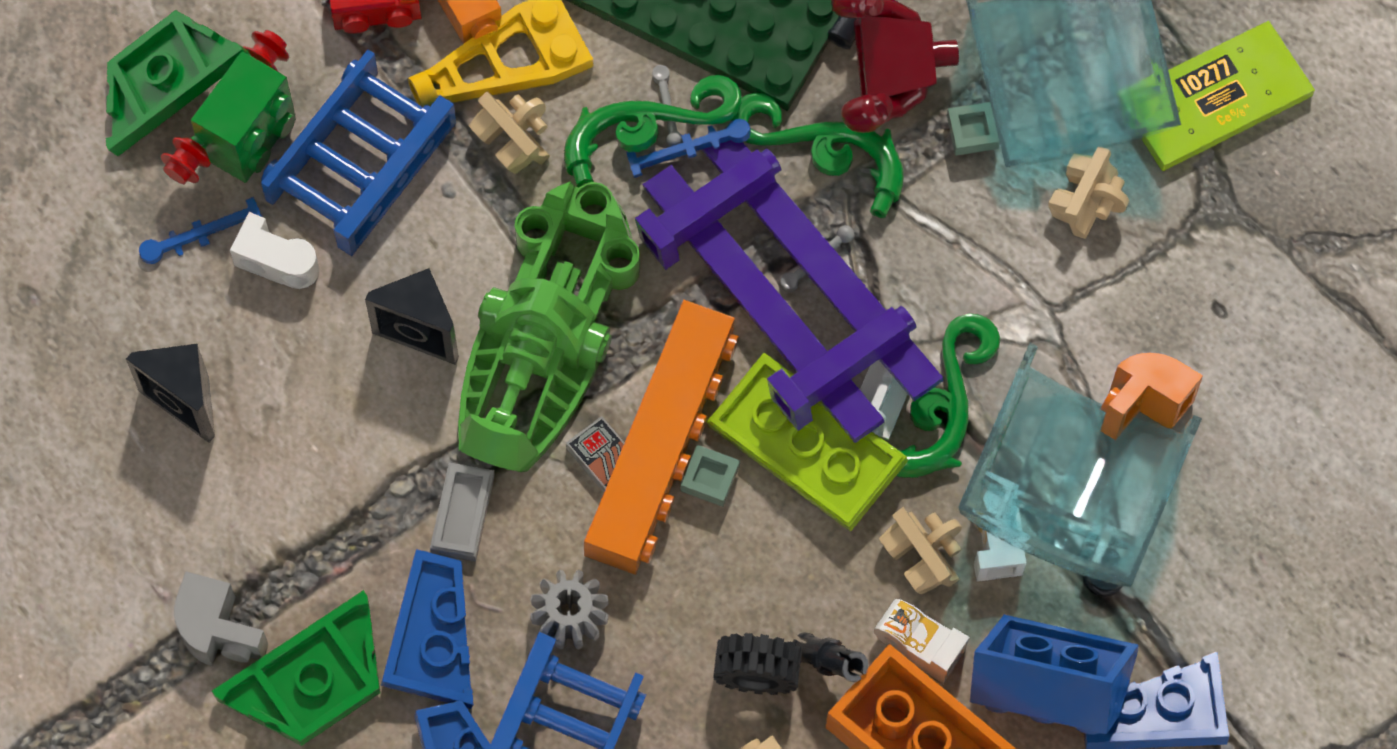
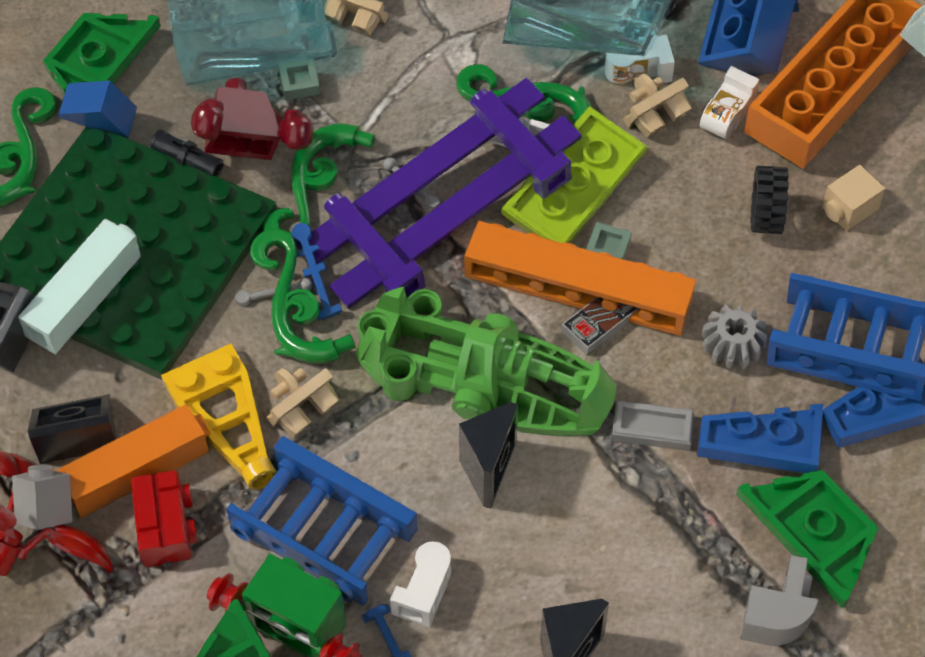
camera: 90 degrees left, 10 degrees down
black pin [793,632,868,682] -> none

